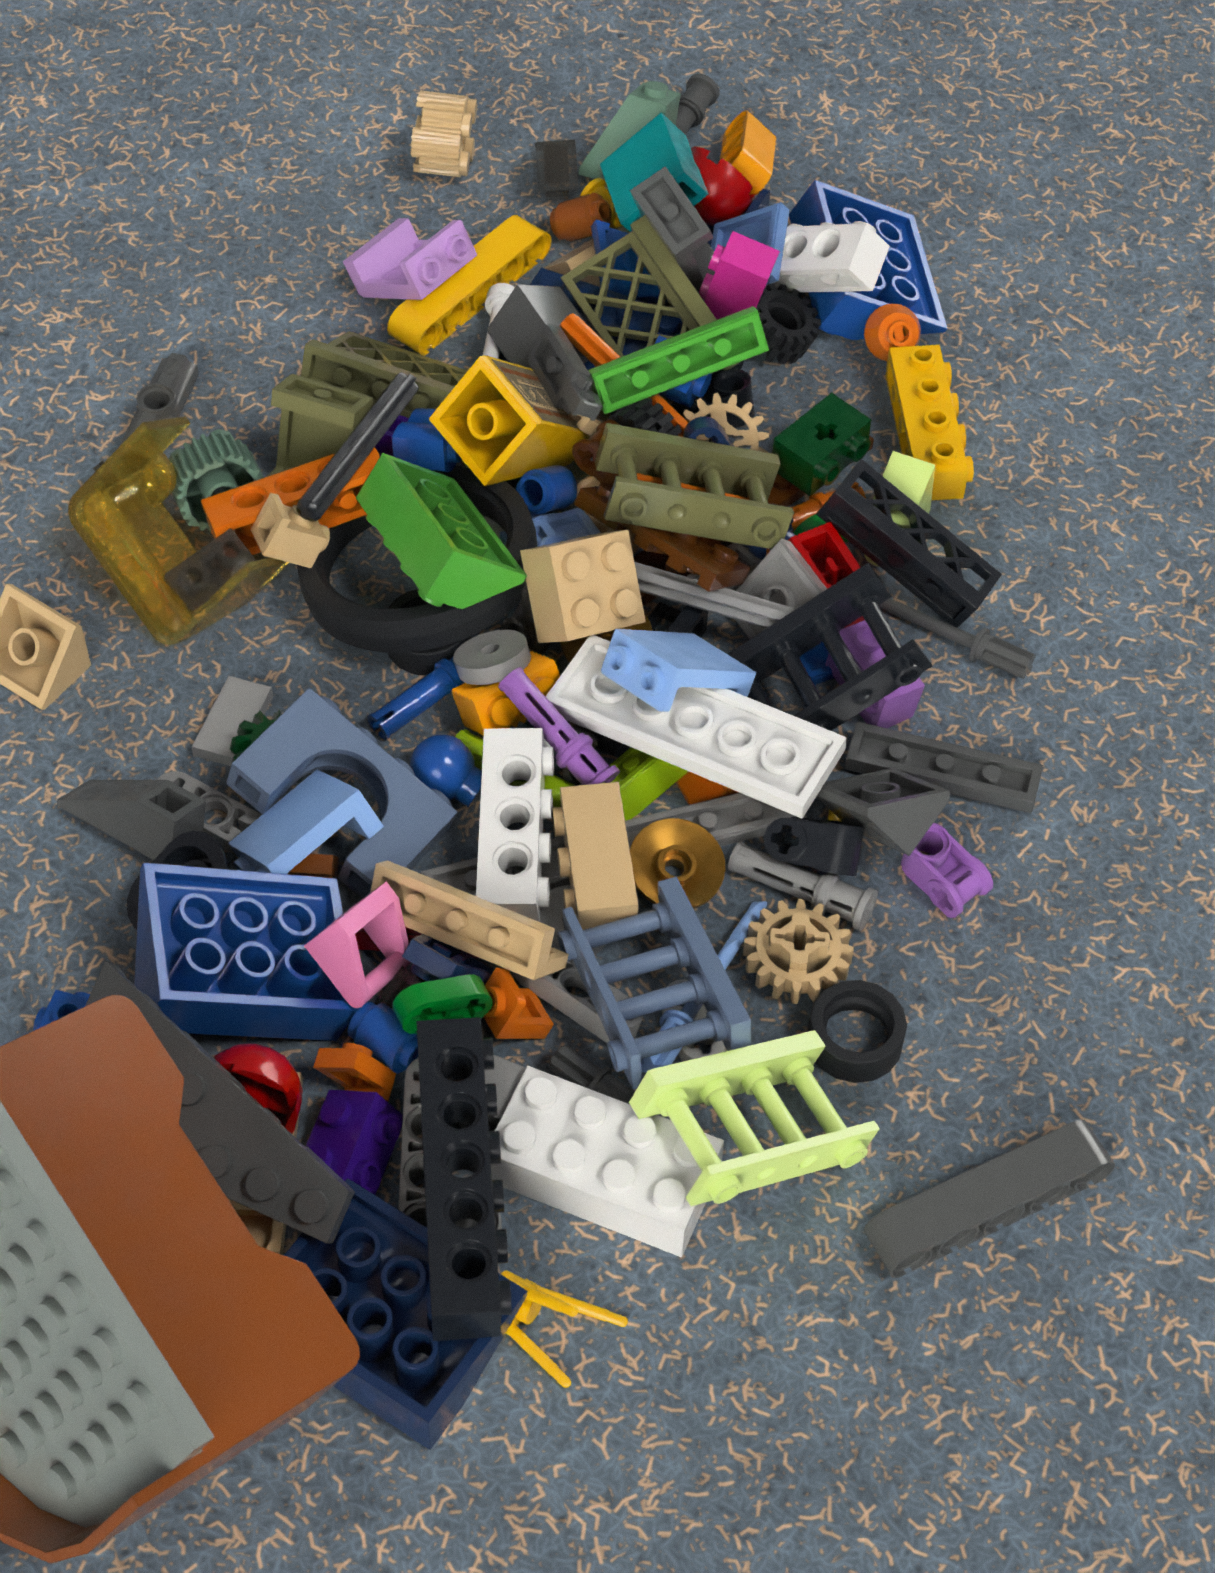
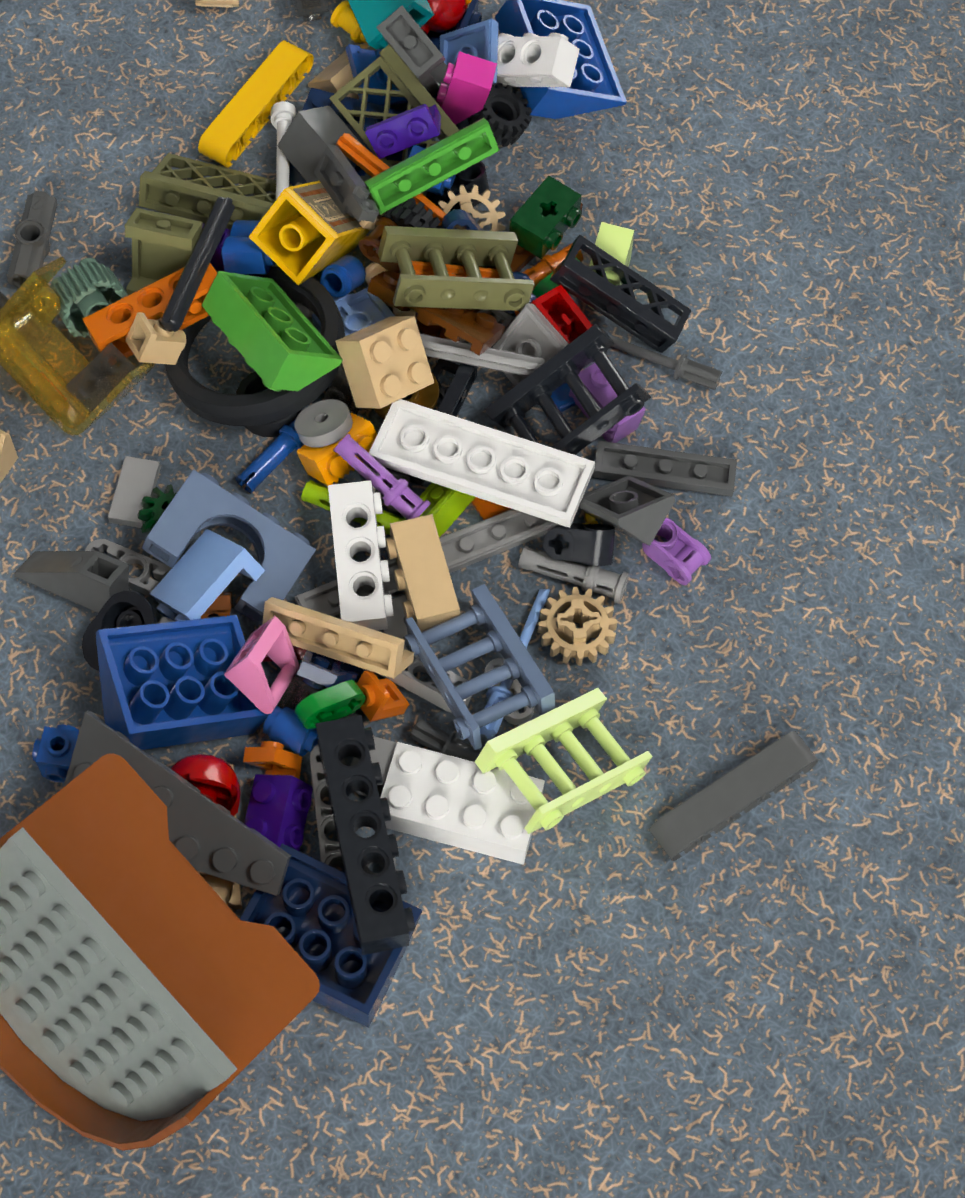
camera: 10 degrees left, 10 degrees up
lavender panel [343,218,477,300] -> none
blue piece [409,735,482,807] -> none
yellow plant [501,1270,628,1388] -> none
dark orange brick [550,193,612,242] -> none
light blue panel [601,629,757,712] -> none
pearl gold dish [630,818,726,909] -> none
black tyre [807,980,907,1083] -> none
orange cone [864,304,921,361] -> none
yellow brick [885,345,974,500] -> none
none -> dark purple bracket [365,104,441,159]

